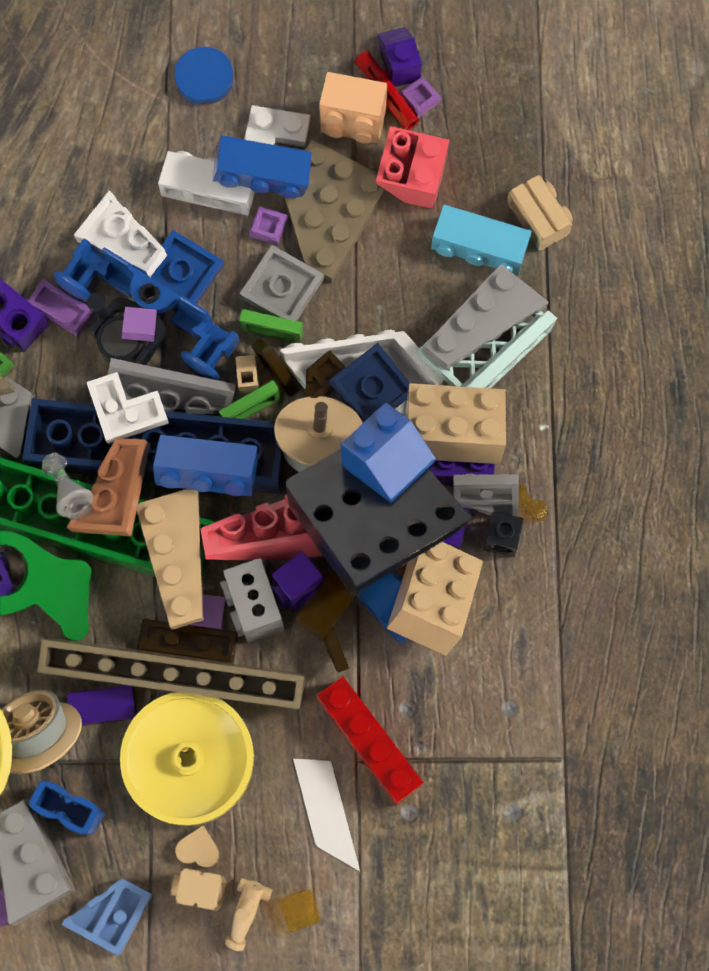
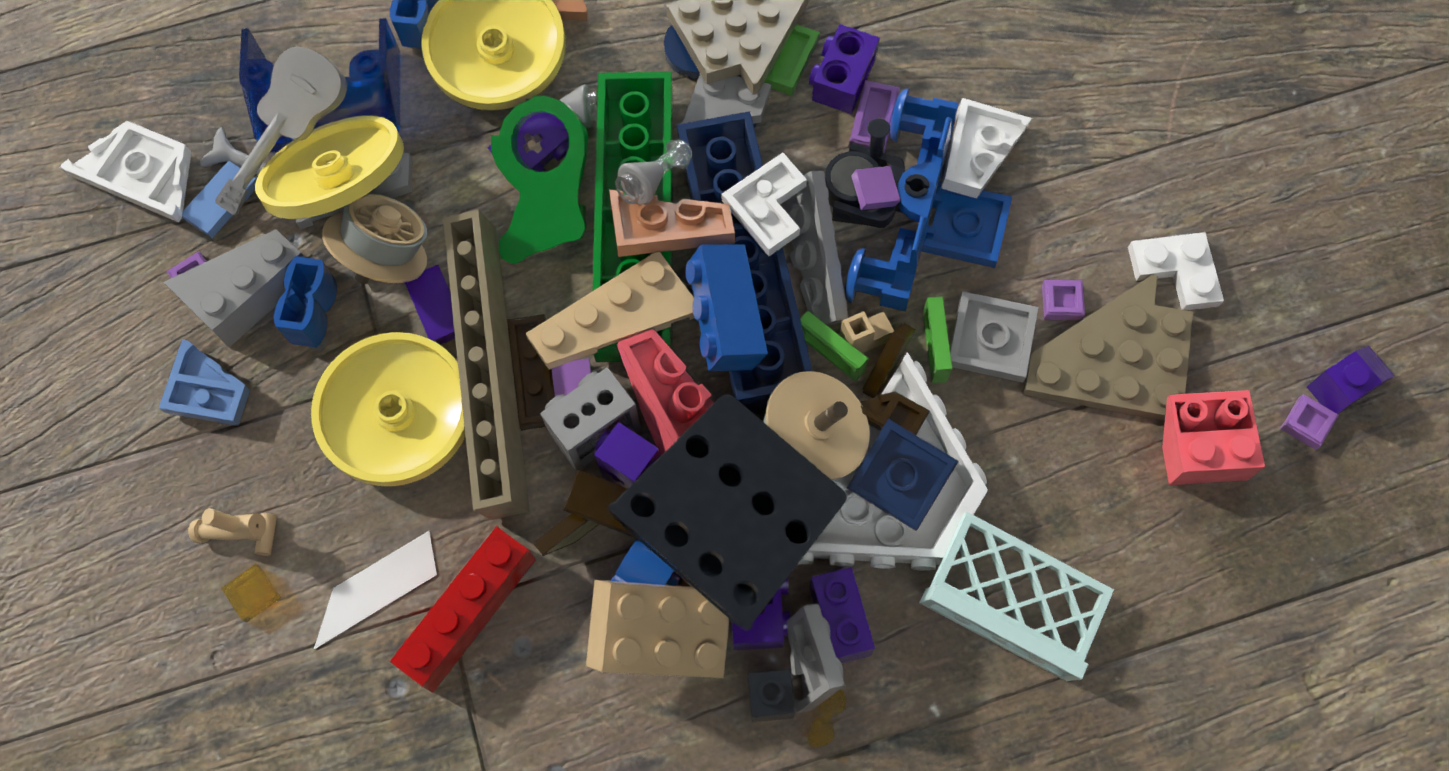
camera: 75 degrees right, 5 degrees down
white brick [158,151,255,216] -> none
tan brick [171,868,227,911] -> none
blue tile [174,47,234,104] -> none
tan tile [175,825,219,868] -> none
blue brick [212,135,312,199] -> none
light nougat brick [319,72,387,144] -> none
blue slope [340,403,435,503] -> none
red pin [354,50,420,130] -> none
tan brick [405,383,506,464] -> none
light grey wing [422,264,549,370] -> none
medium azure brick [431,205,532,275] -> none
tan brick [507,175,573,251] -> none

